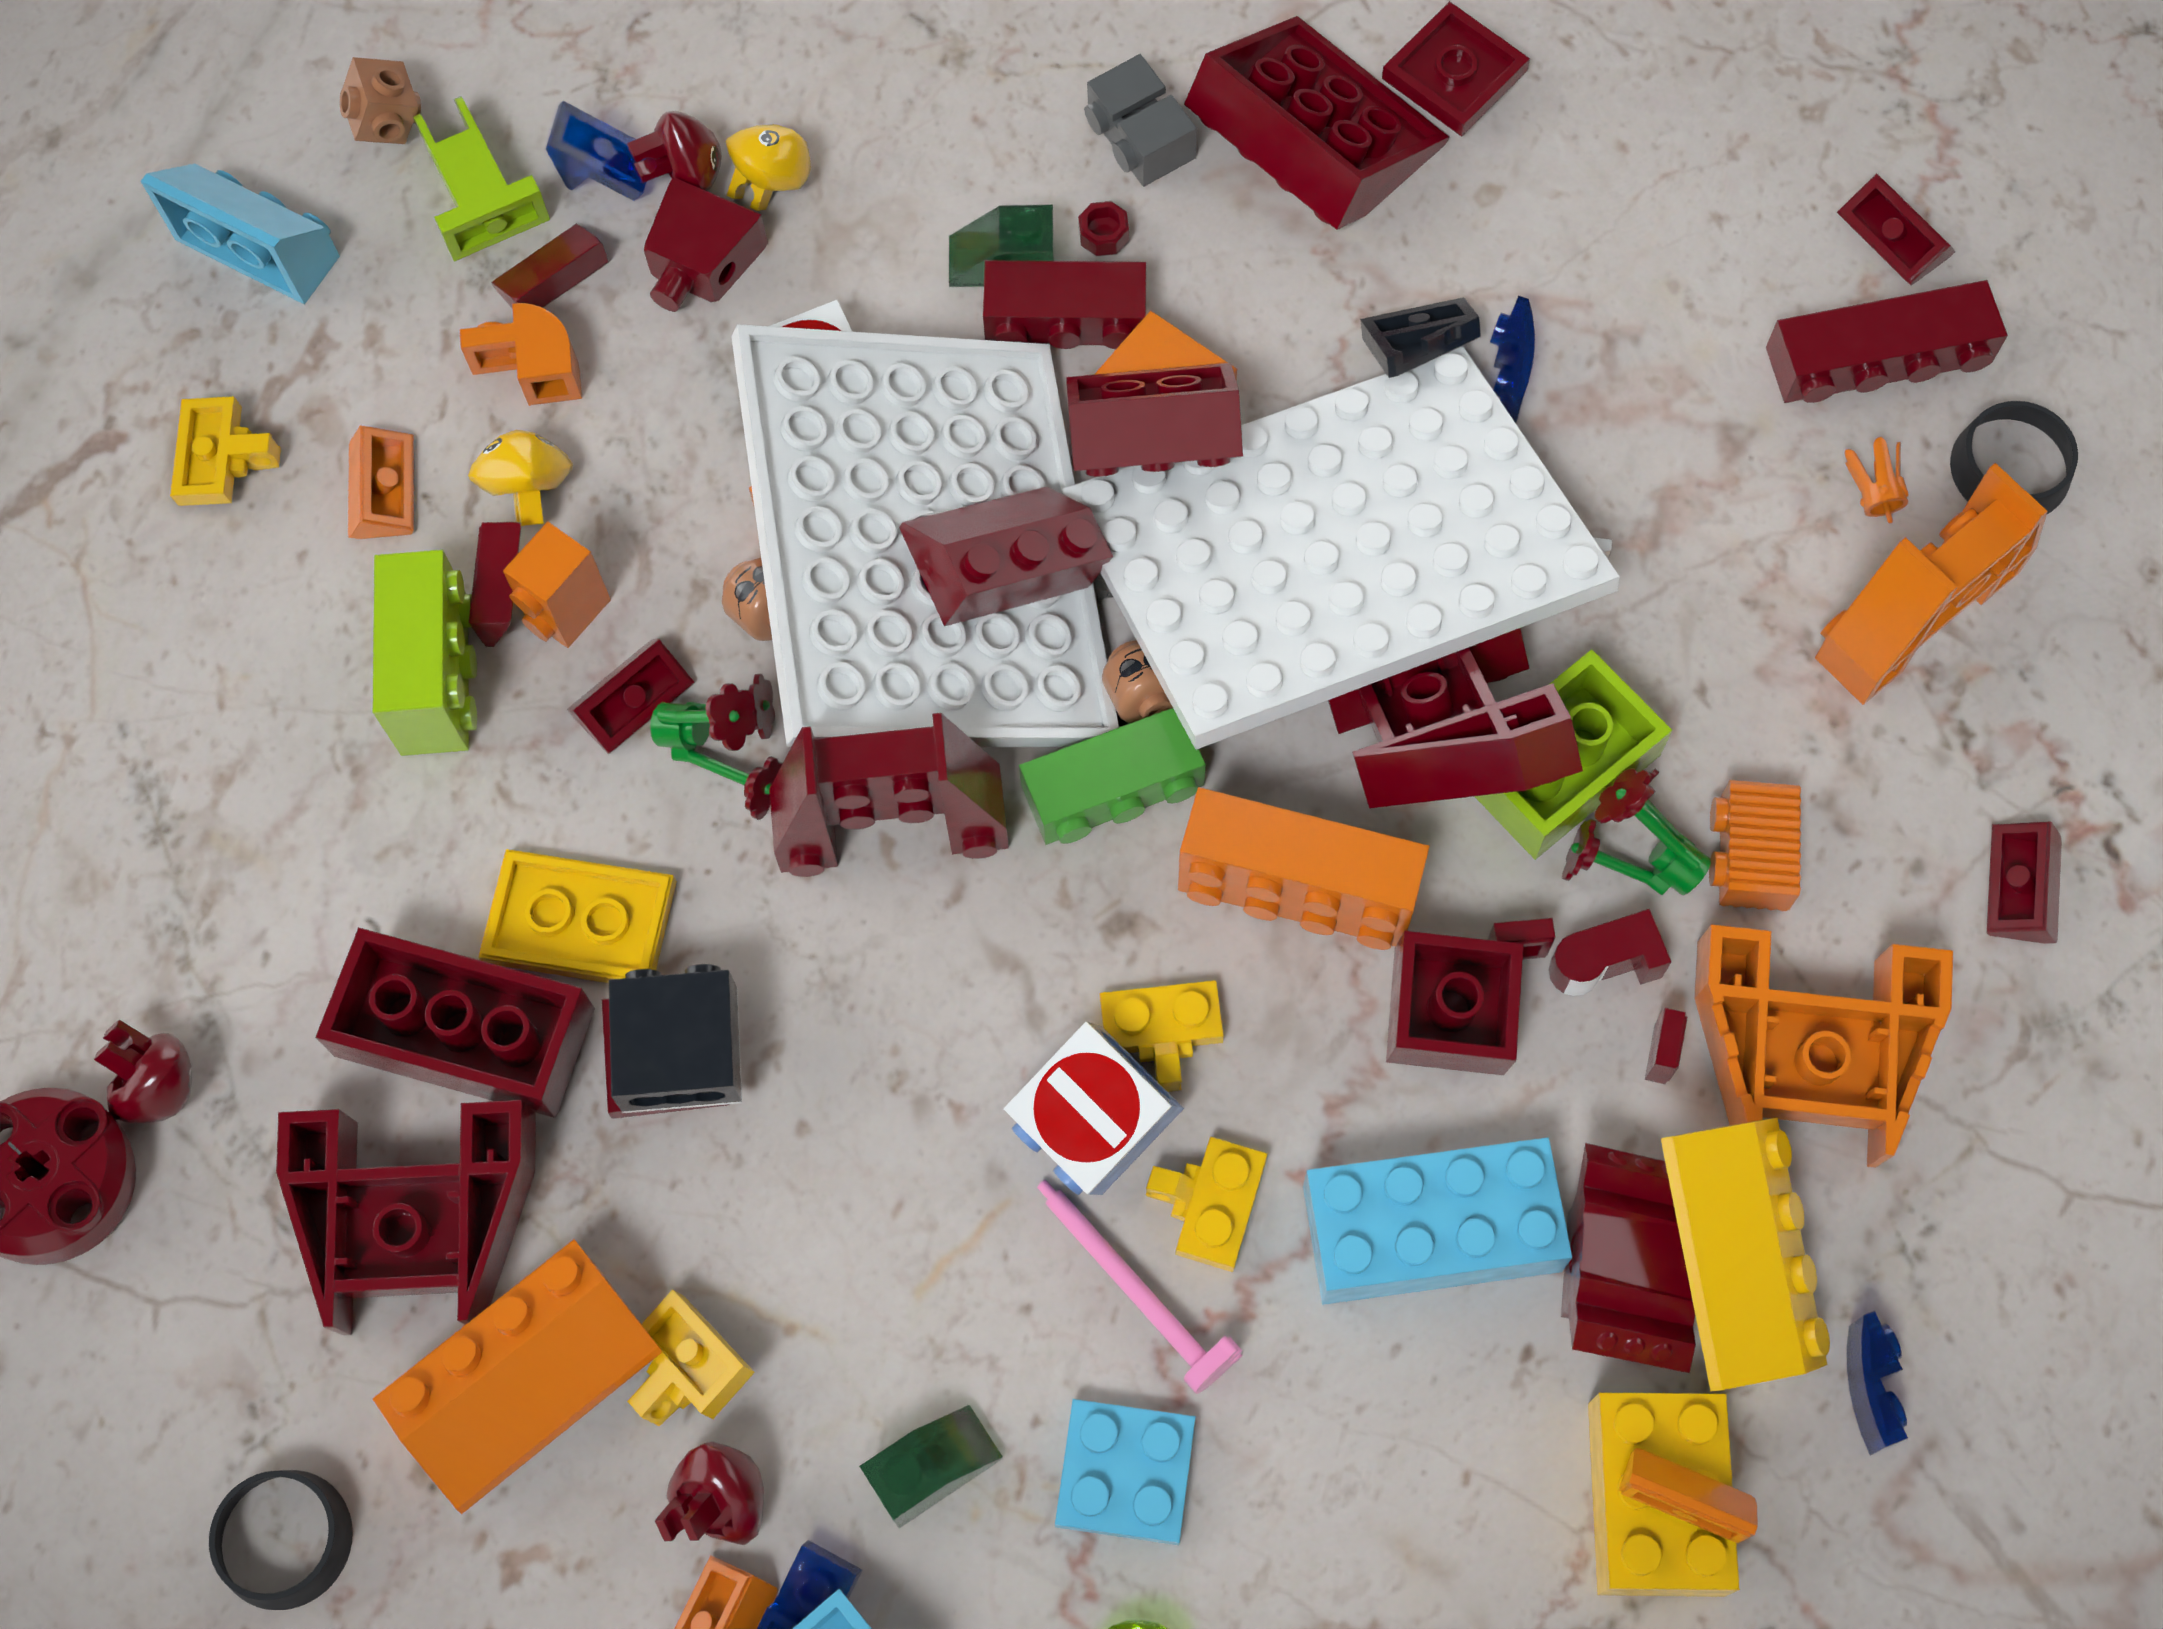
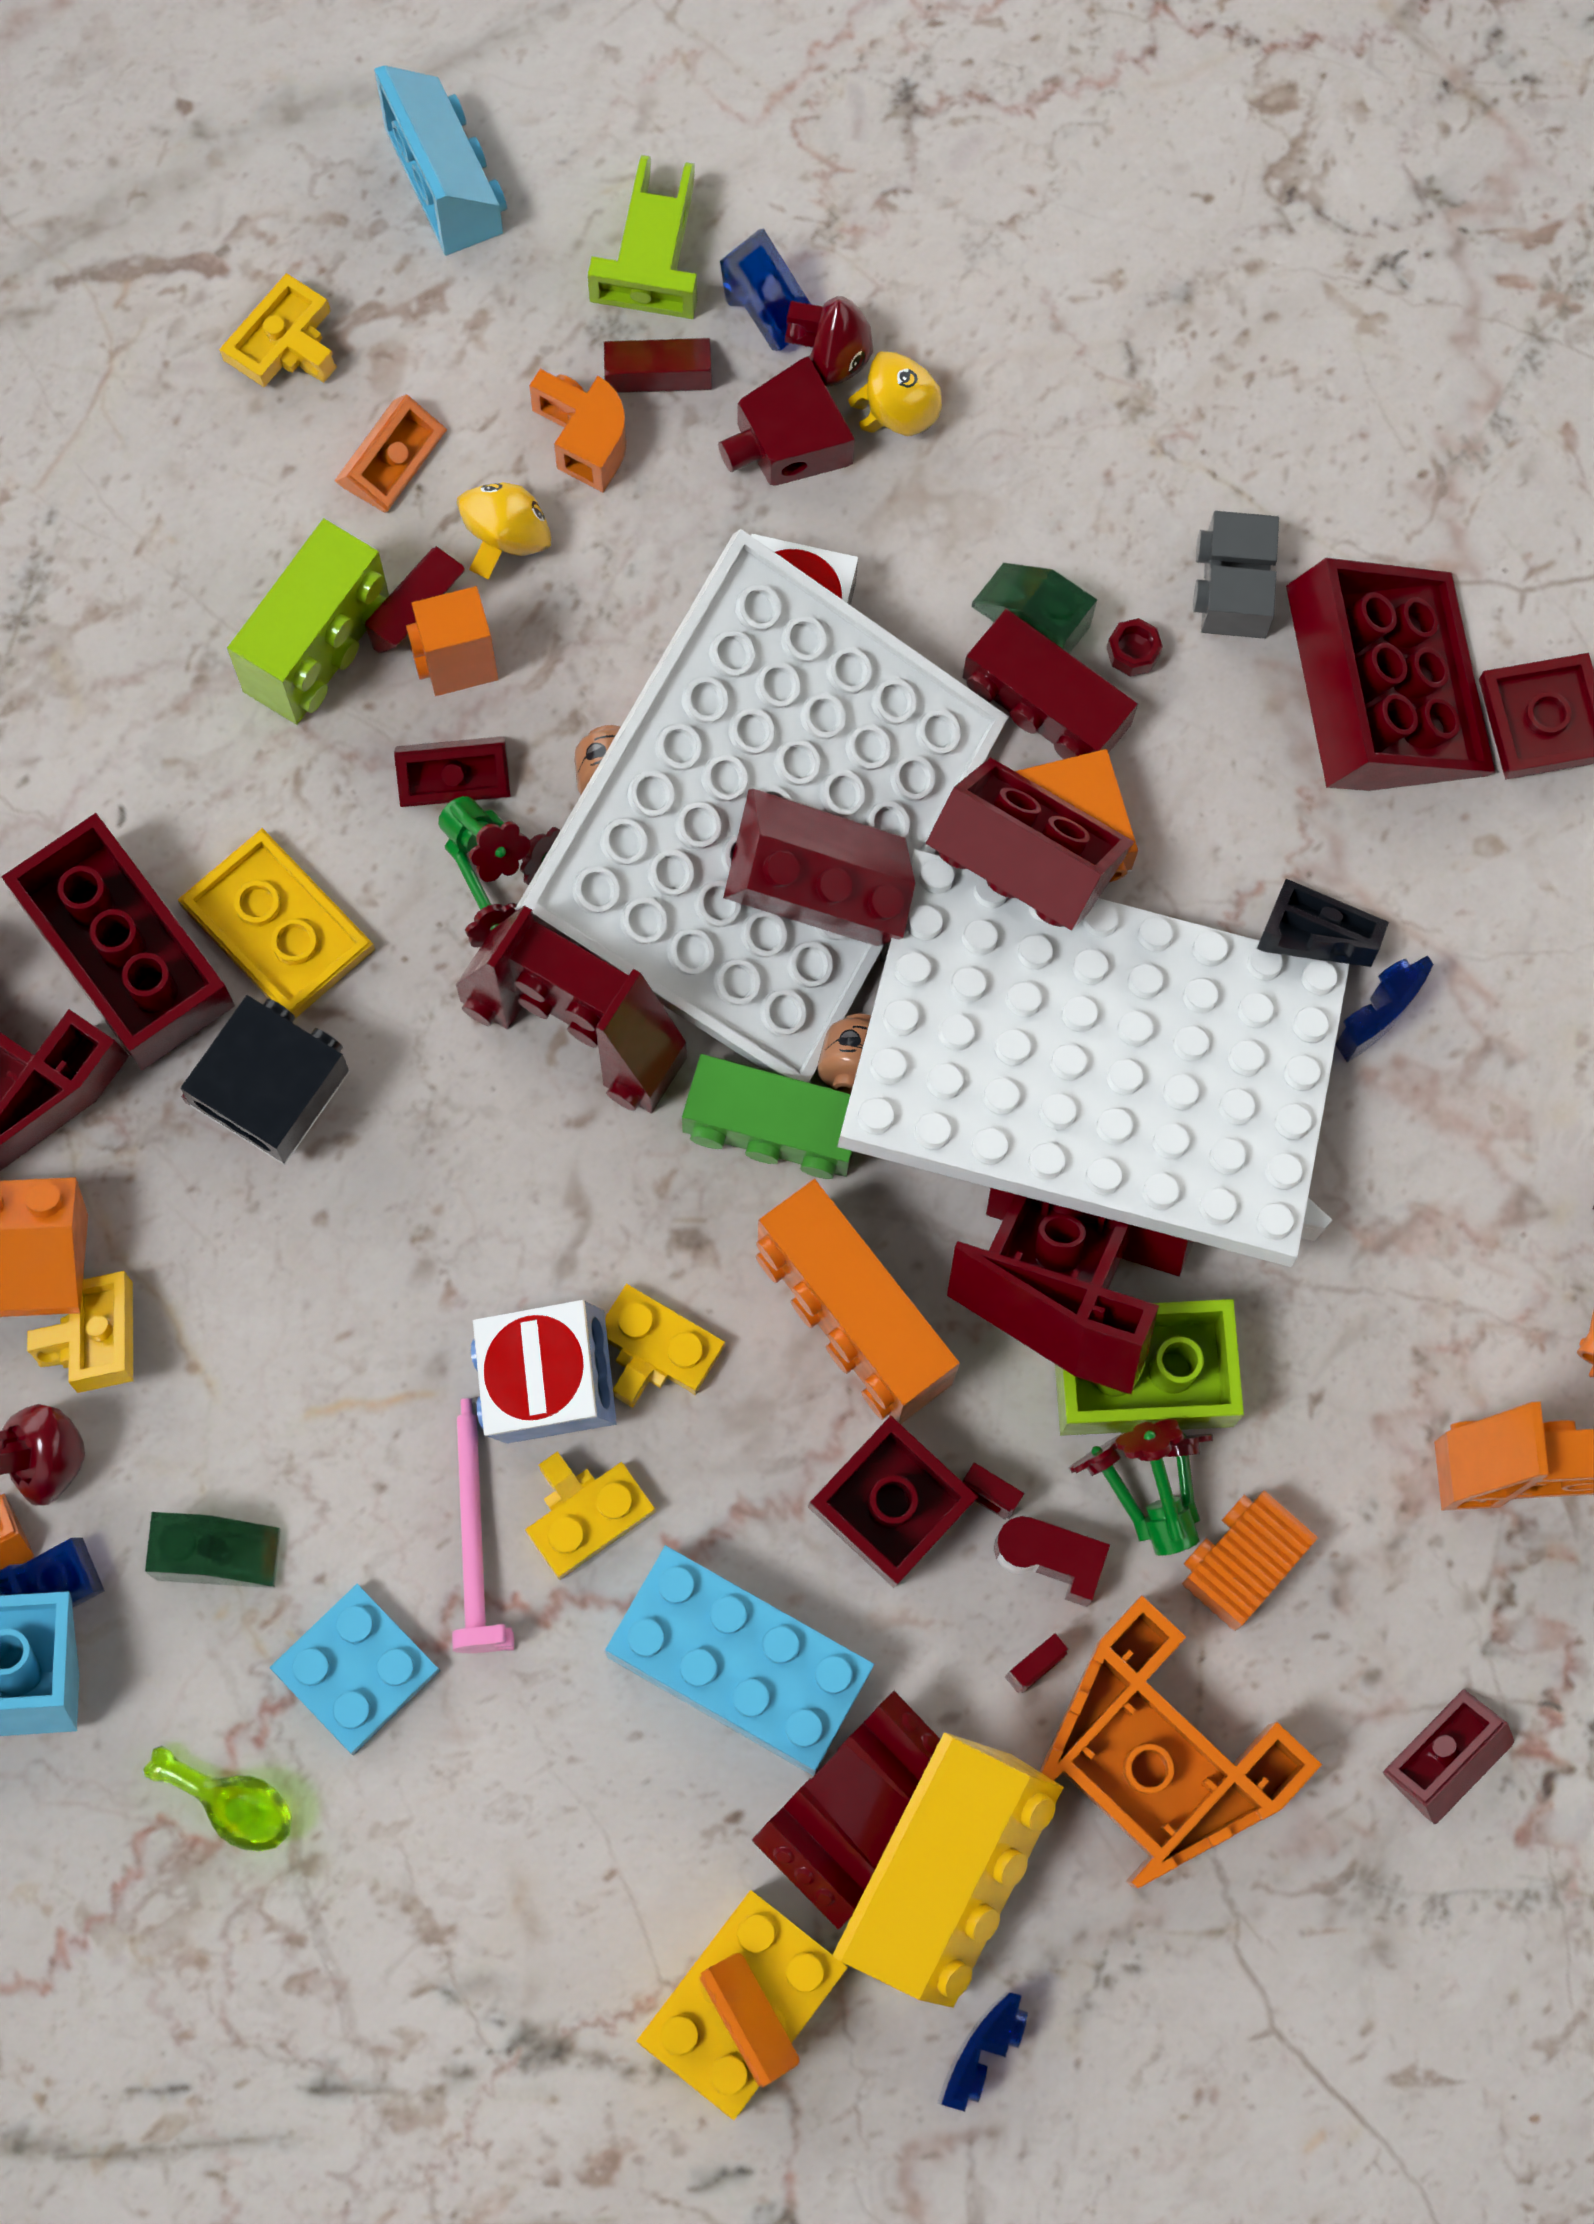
camera: 30 degrees right, 5 degrees up
nougat brick [339,57,421,144] -> none

